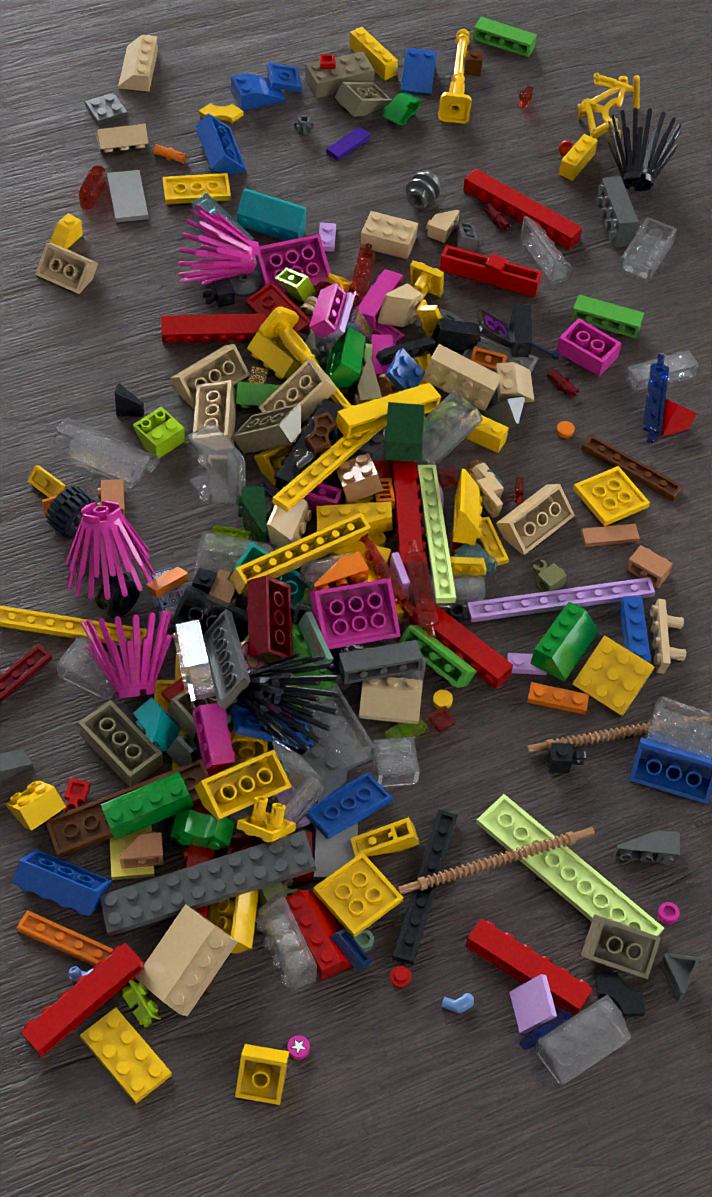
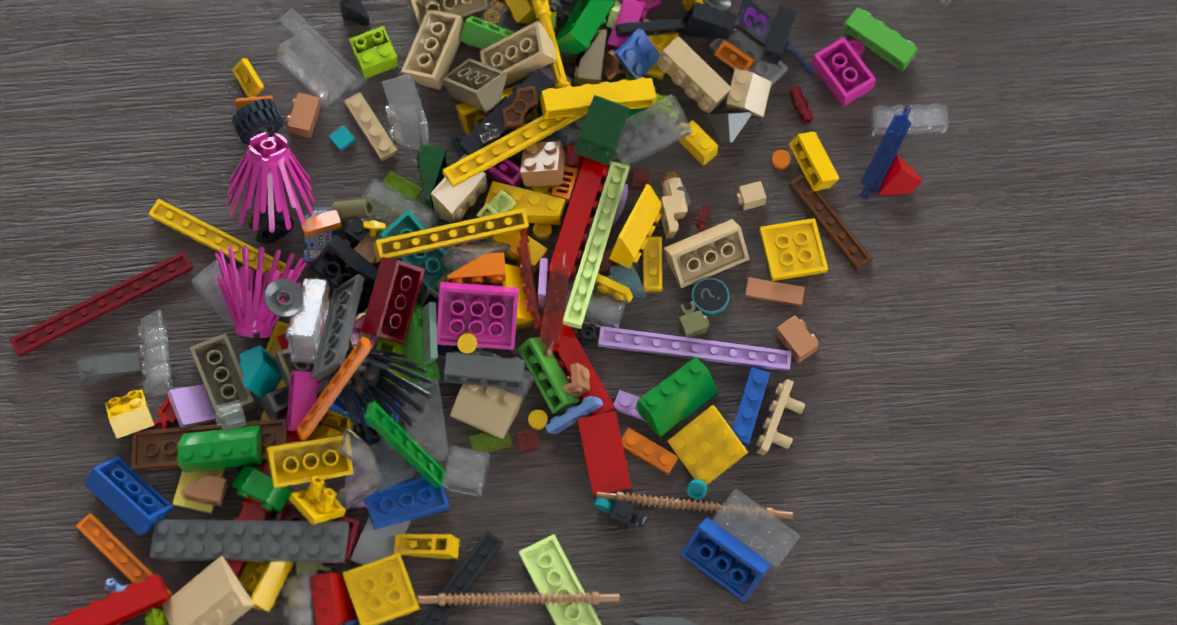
camera: 20 degrees right, 15 degrees up
none -> clear slope [138,310,173,398]
none -> lavender tile [167,384,217,428]
none -> clear brick [214,400,247,432]
none -> dark grey dish [264,279,304,317]
none -> orange tile [298,336,371,441]
none -> teal tile [329,125,355,152]
none -> olive brick [331,198,374,220]
none -> tan plate [344,92,398,162]
none -> yellow plant [363,220,386,237]
none -> green plate [364,401,445,488]
none -> yellow tile [457,333,477,353]
none -> yellowish green slope [477,189,517,217]
none -> medium blue plate [545,396,604,434]
none -> nougat bracket [563,363,590,396]
none -> red tile [577,411,632,496]
none -> teal tile [594,498,614,514]
none -> teal tile [687,479,707,500]
none -> black tile [691,277,729,315]
none -> tan brick [736,181,766,211]
none -> yellow brick [789,131,840,191]

